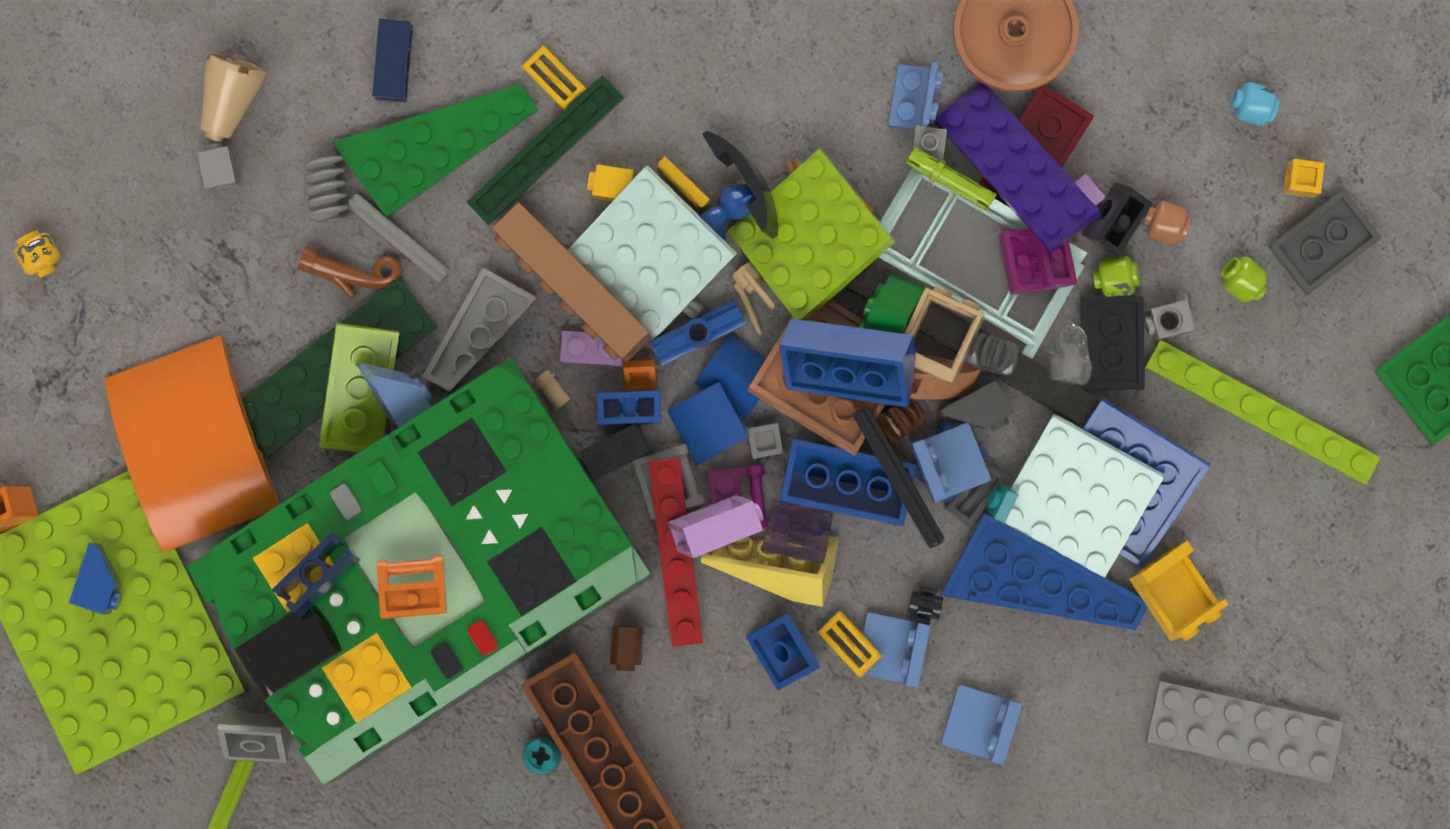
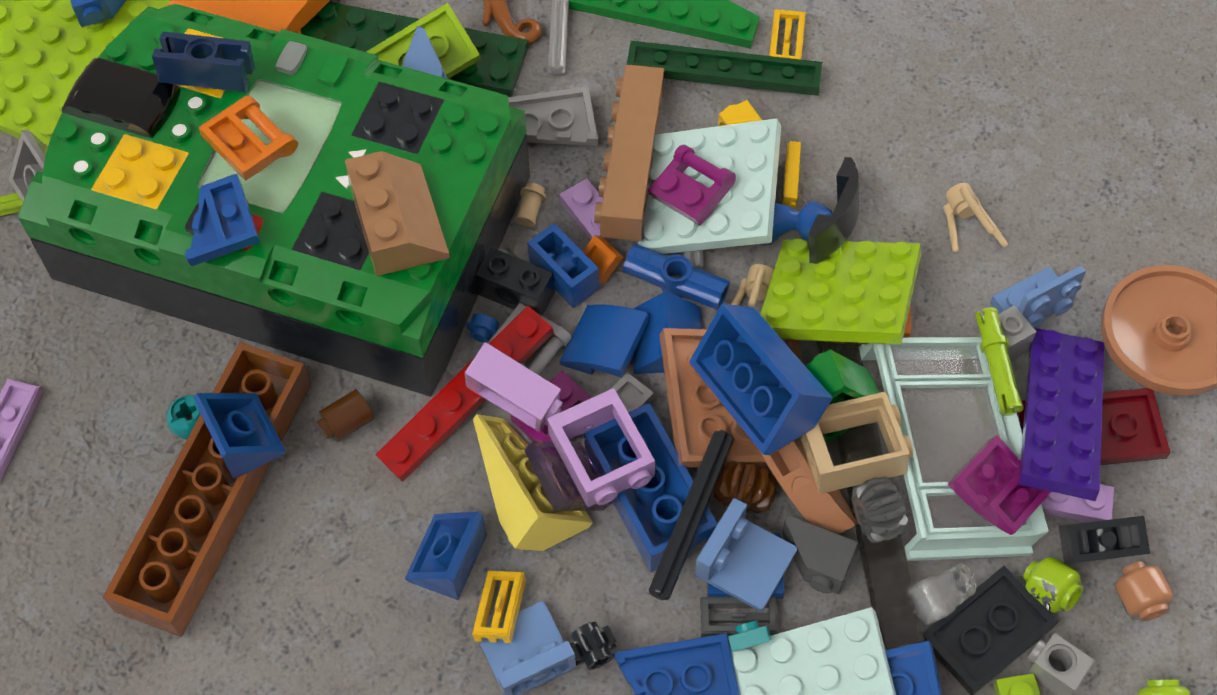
camera: 55 degrees right, 25 degrees down
none -> blue wing [185,174,260,267]
none -> blue slope [193,393,286,479]
none -> medium nougat slope [345,151,450,276]
none -> blue plate [466,313,499,343]
none -> lavender window [547,388,655,507]
none -> magenta plate [647,145,736,226]
none -> tan plant [943,183,1008,252]

